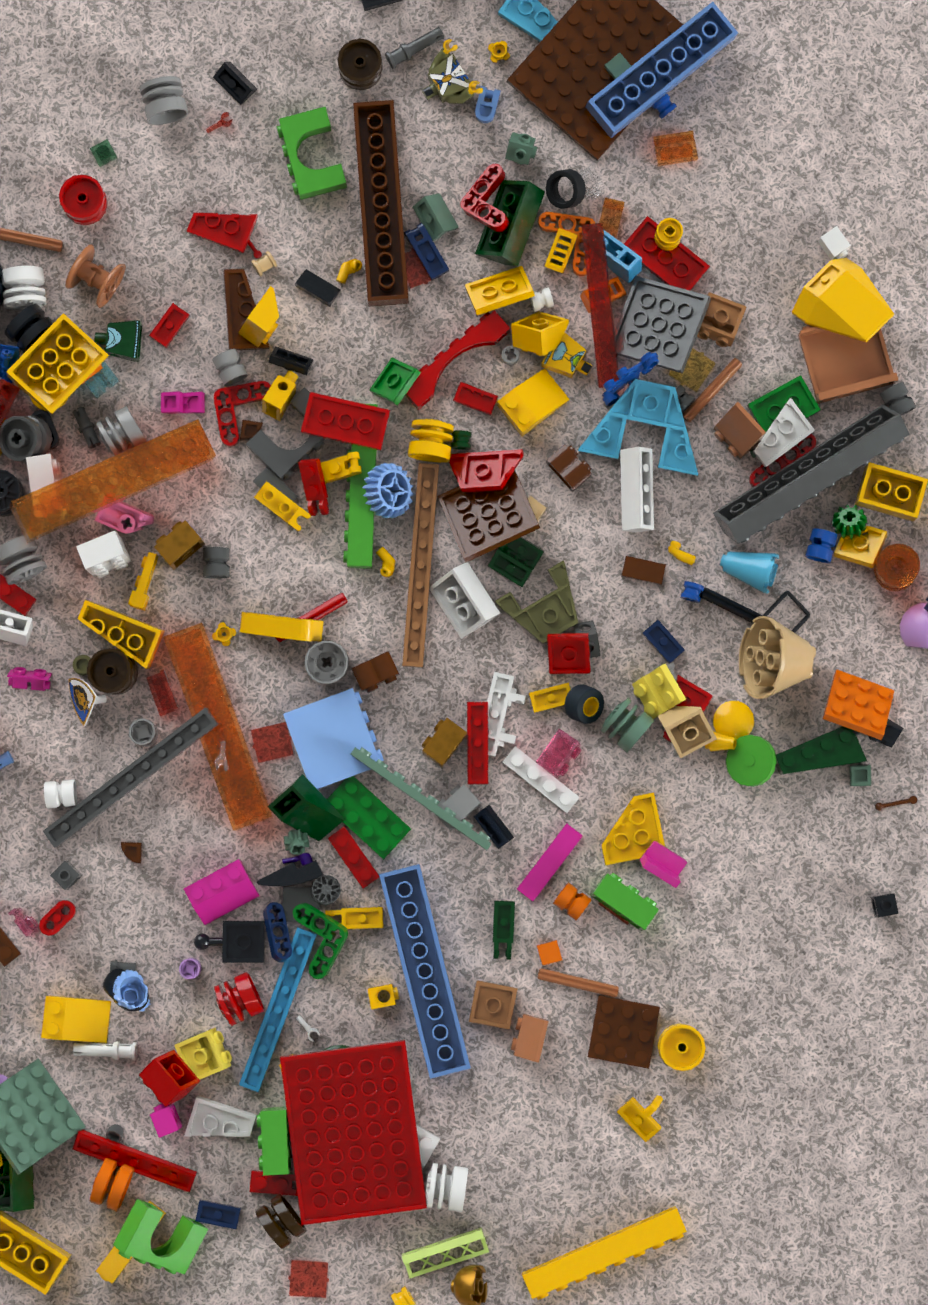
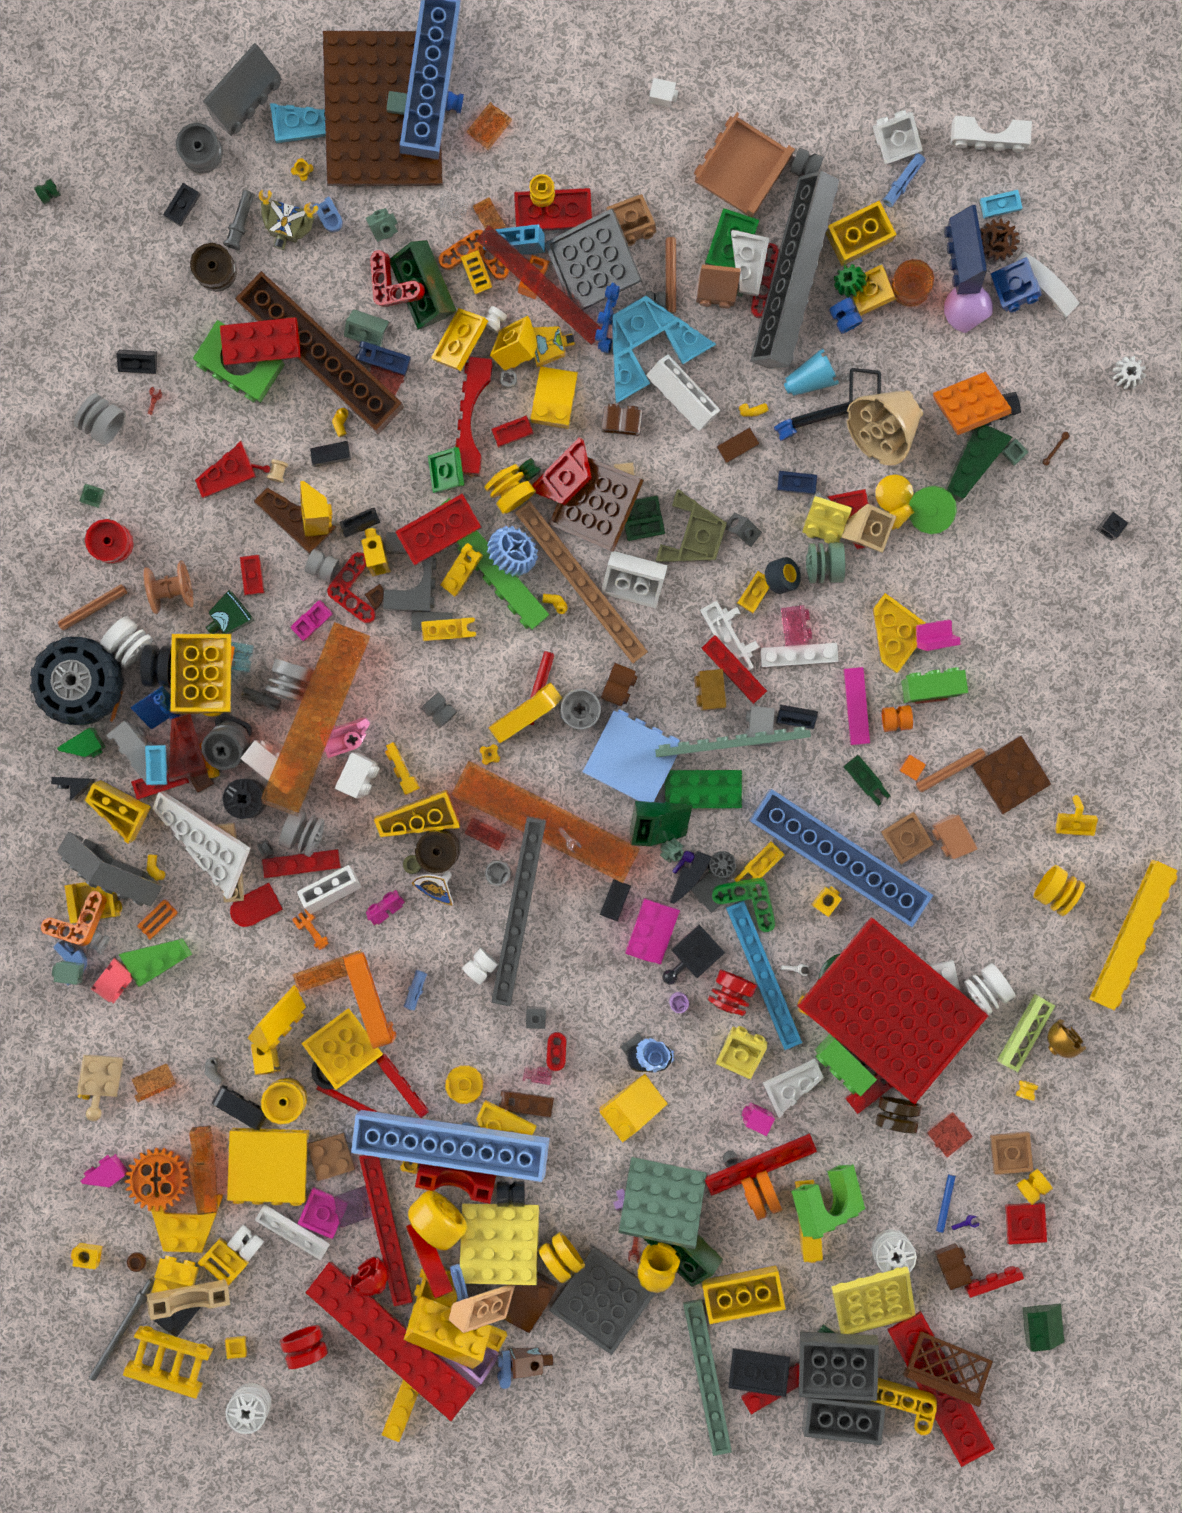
camera: 40 degrees left, 5 degrees up
white pin [73,1041,138,1061] -> none
reddish brown tile [121,842,142,864] -> none
red brick [139,1050,200,1107] -> none
pearl gold brick [154,520,205,570] -> none
dark blue plate [195,1199,241,1229] -> none
clear red piece [251,722,294,763] -> none
dark blue beam [263,902,292,962] -> none
red hinge [298,458,329,516] -> none
red plate [328,826,380,889] -> none
black tyre [546,169,586,209] -> none
red plate [547,633,591,674] -> none
yellow wheel [657,1023,706,1071] -> none
clear yellow piece [668,348,716,393] -> none
yellow wedge [792,258,894,343] -> none
none -> red plate [220,317,301,365]
none -> black plate [599,879,631,921]
none -> yellow wheel [1033,865,1085,916]

